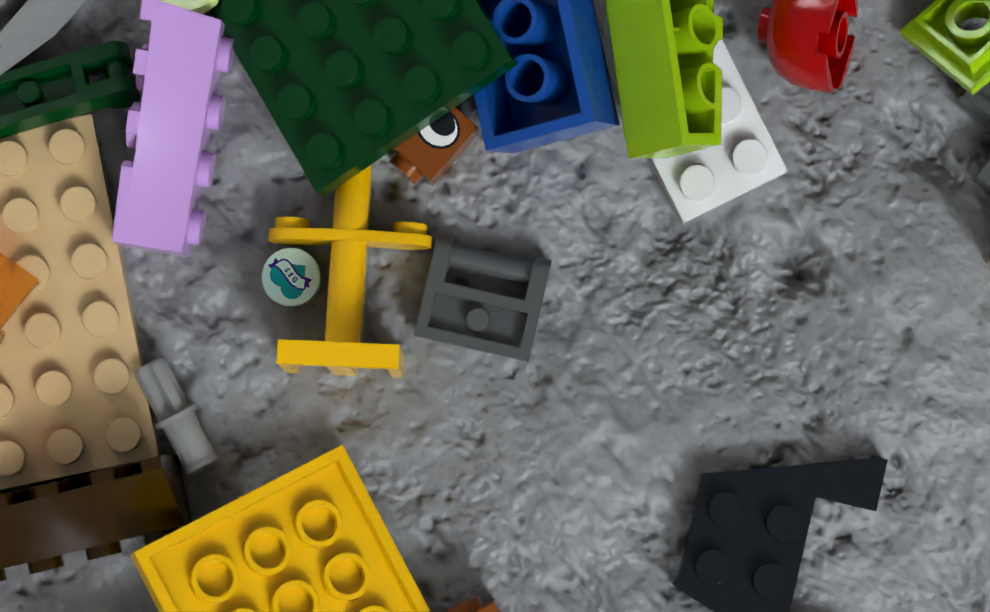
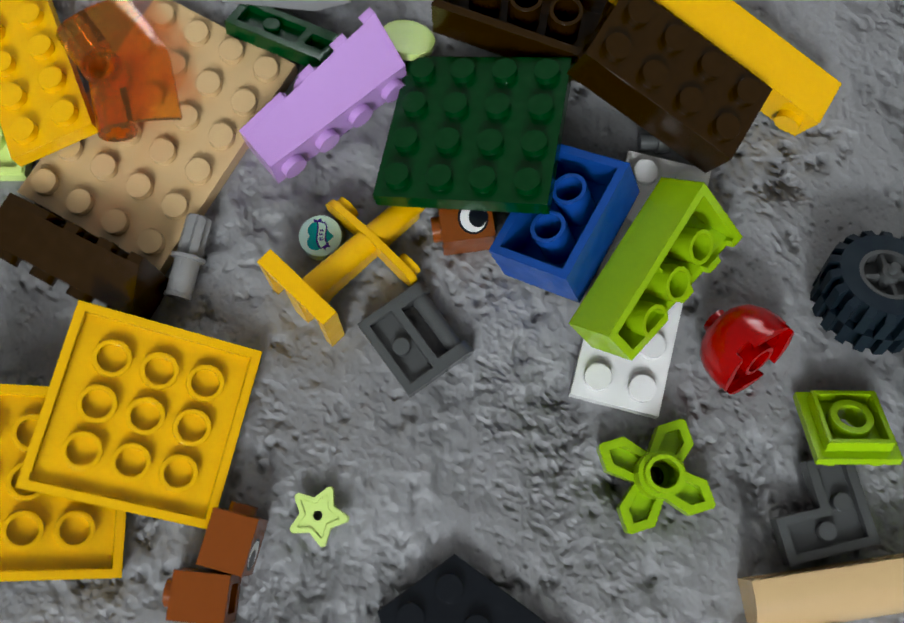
camera: 45 degrees right, 10 degrees down
none -> yellowish green plate [290,486,349,547]
none -> lime plant [596,419,716,534]

